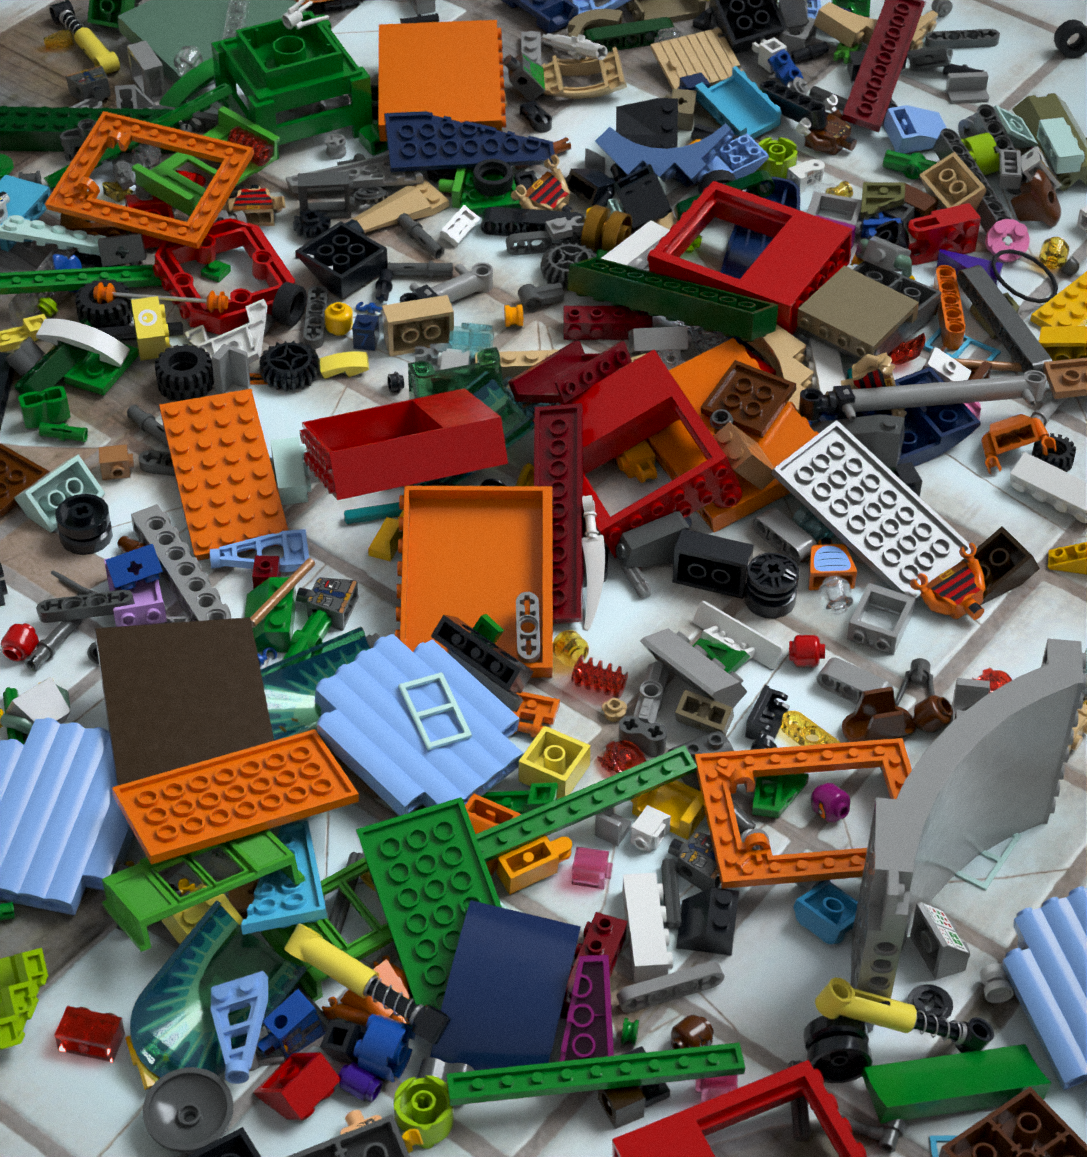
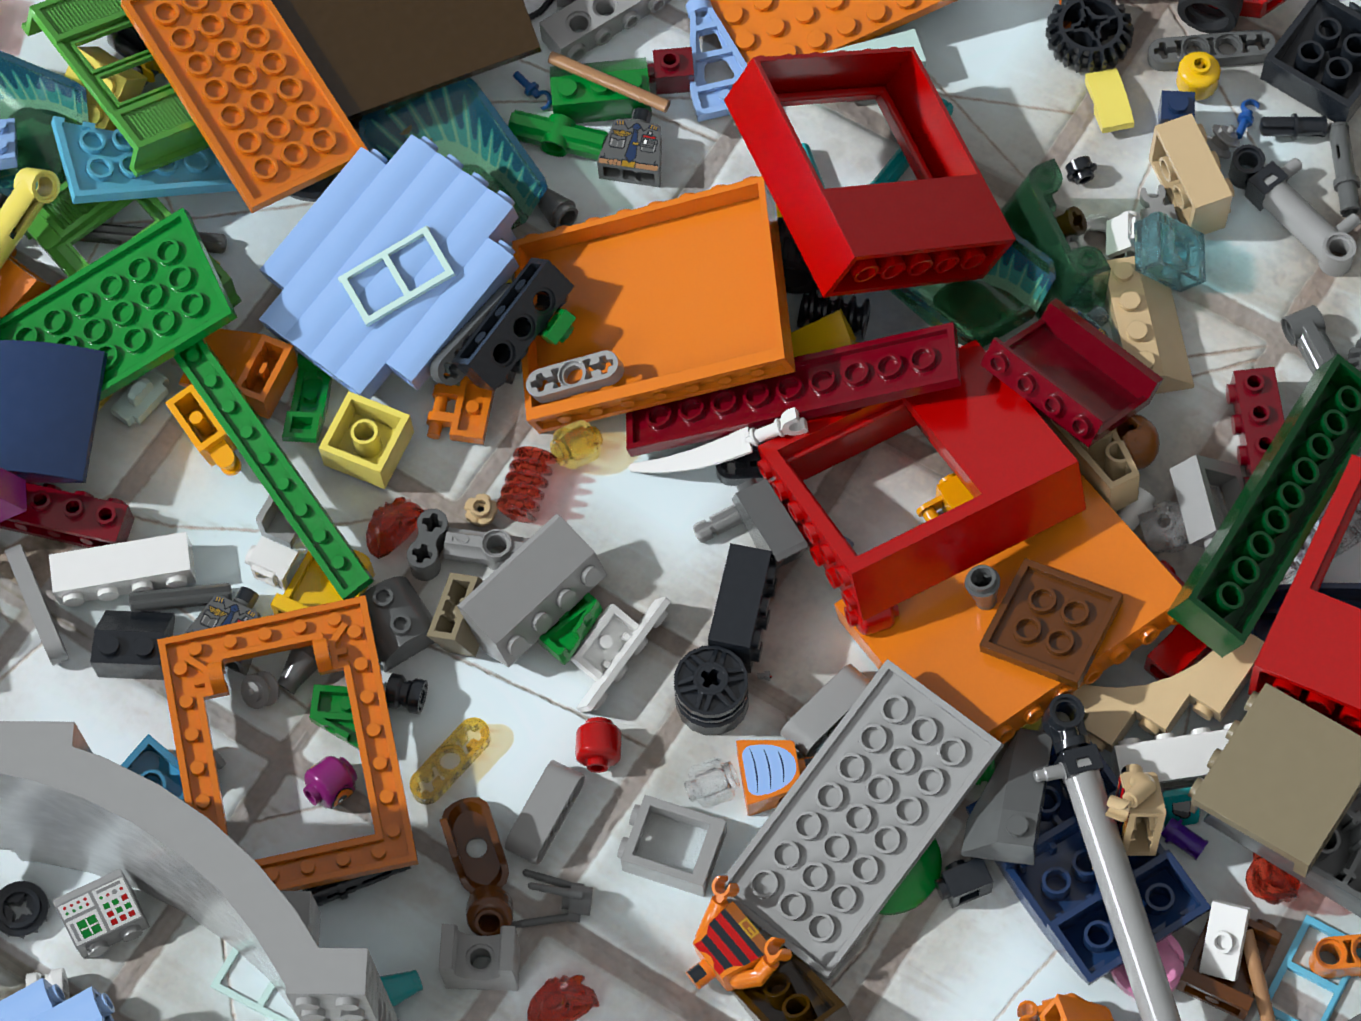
camera: 90 degrees right, 20 degrees up
light orange wheel [504,304,523,327] -> none
clear pink brick [572,847,613,889] -> none
medium nougat brick [713,422,775,490] -> none
black hinge [745,685,790,742] -> none

